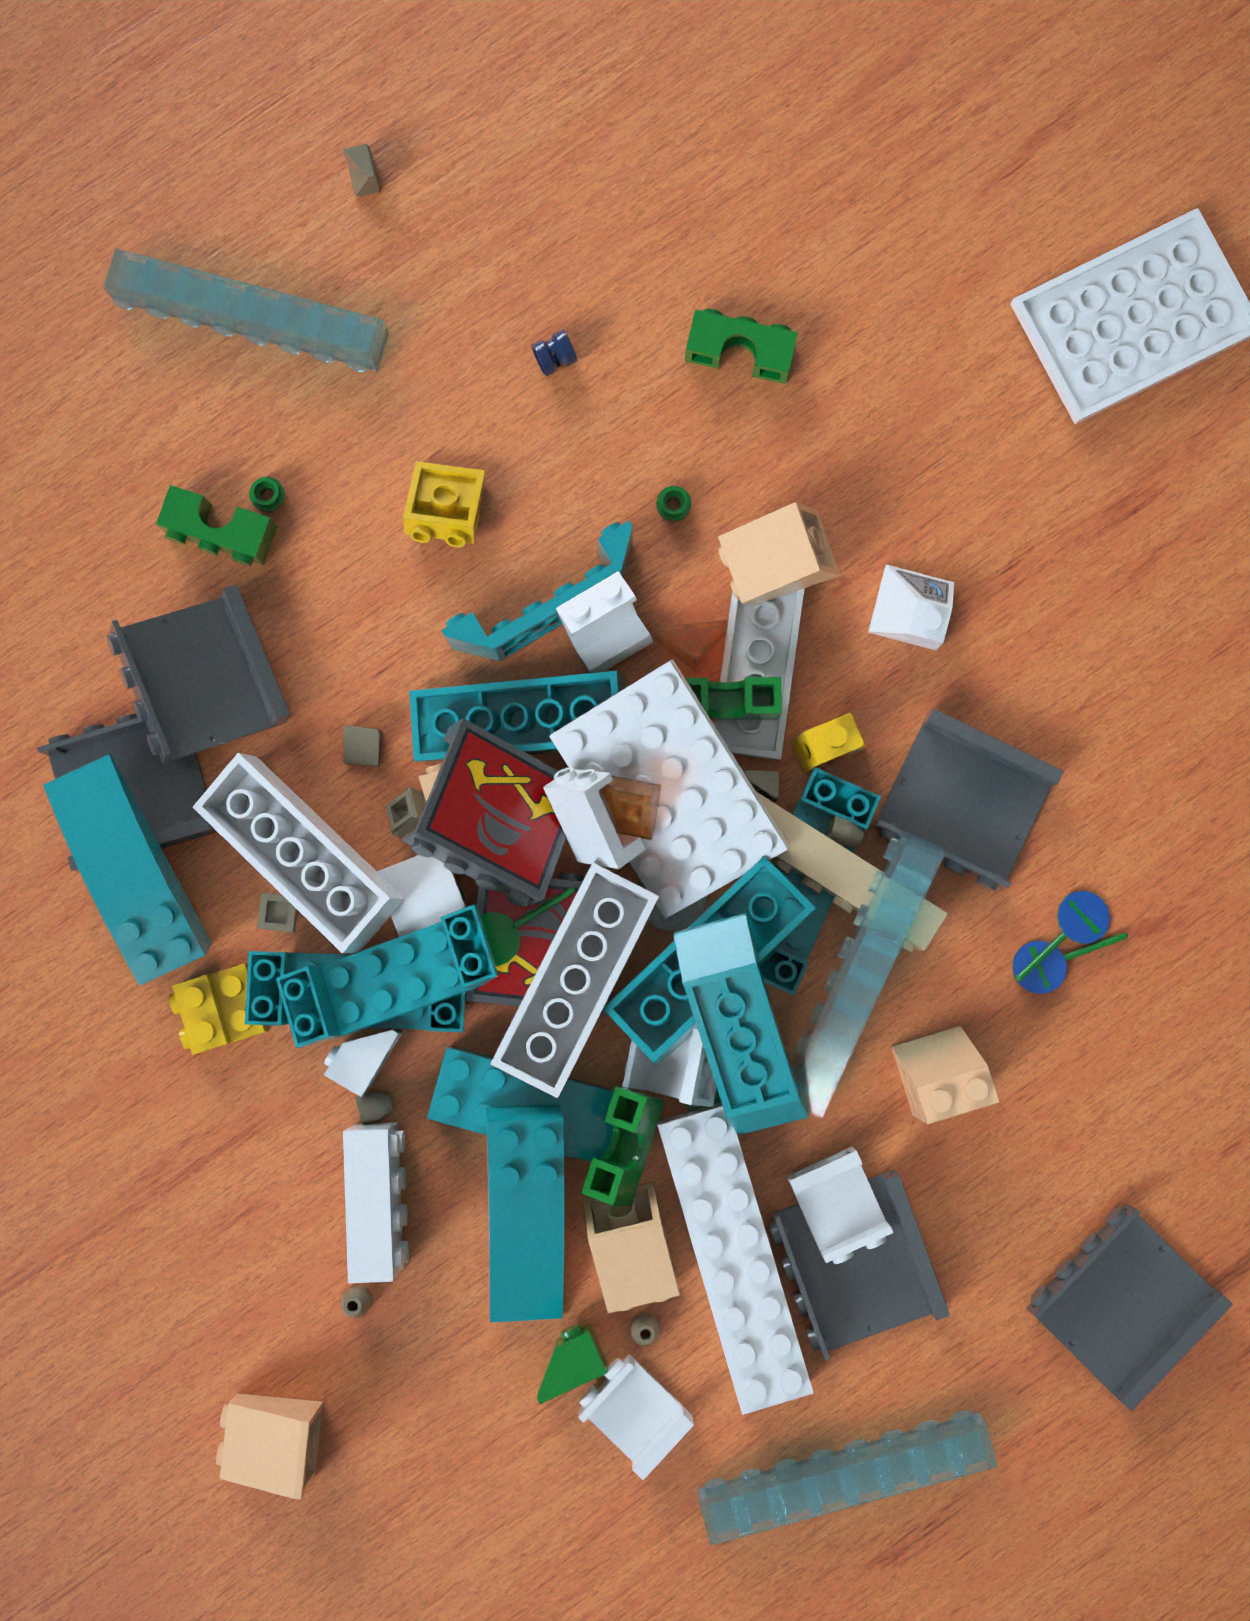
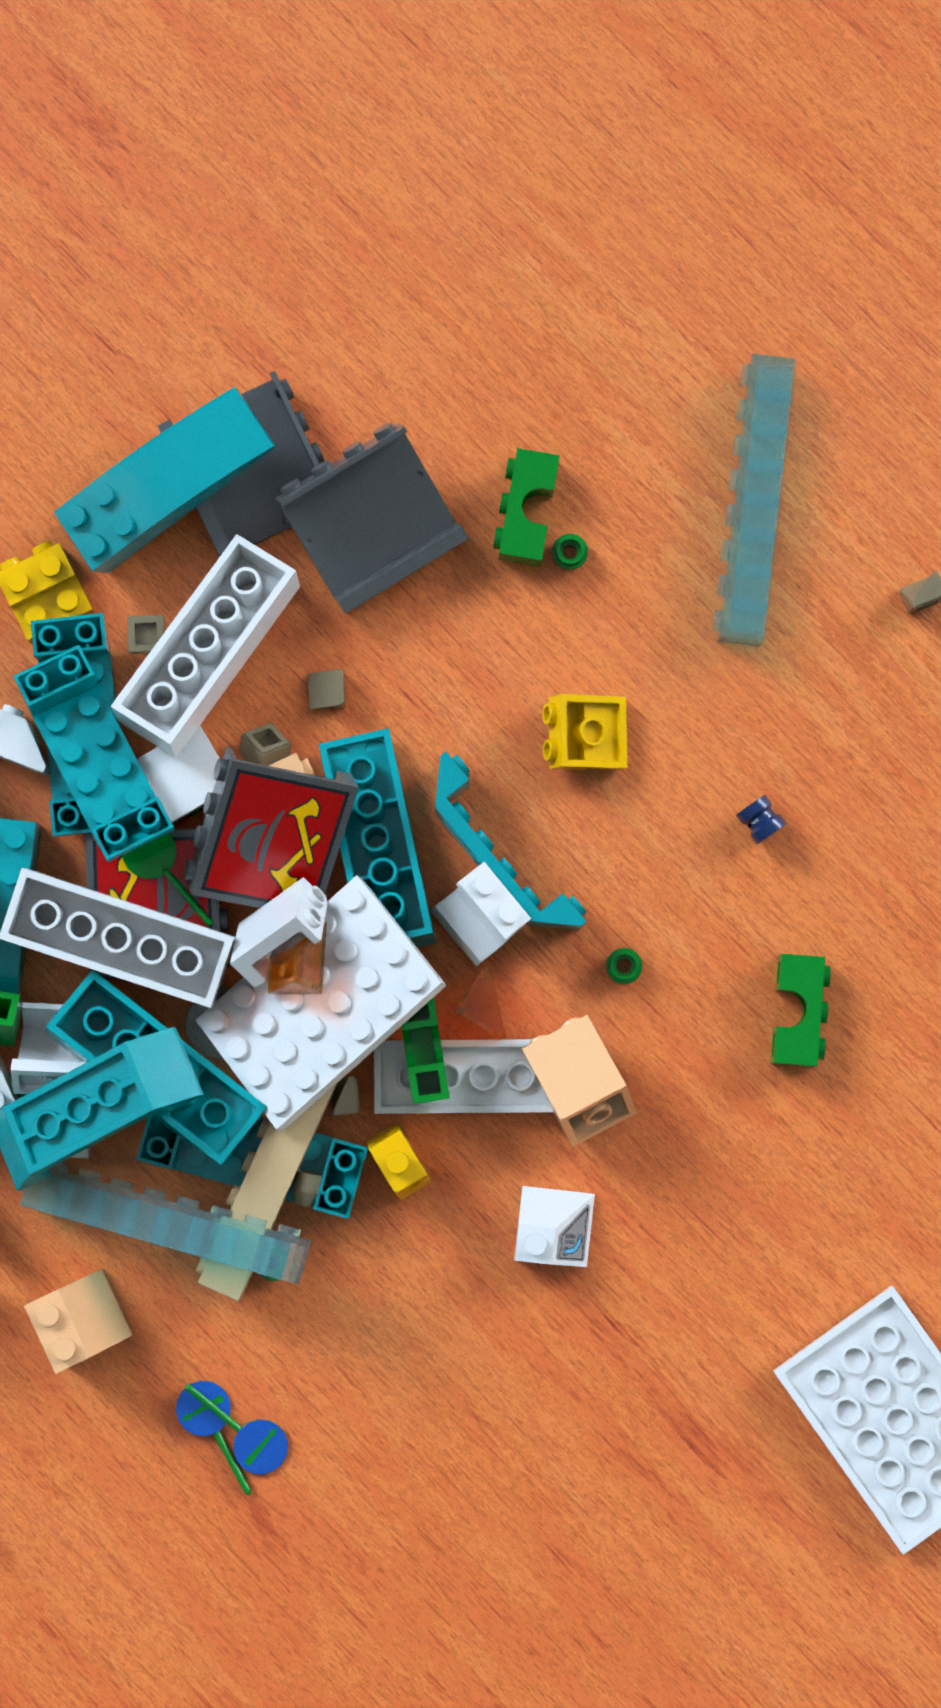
camera: 75 degrees right, 0 degrees up
dark grey panel [873,709,1064,891] -> none

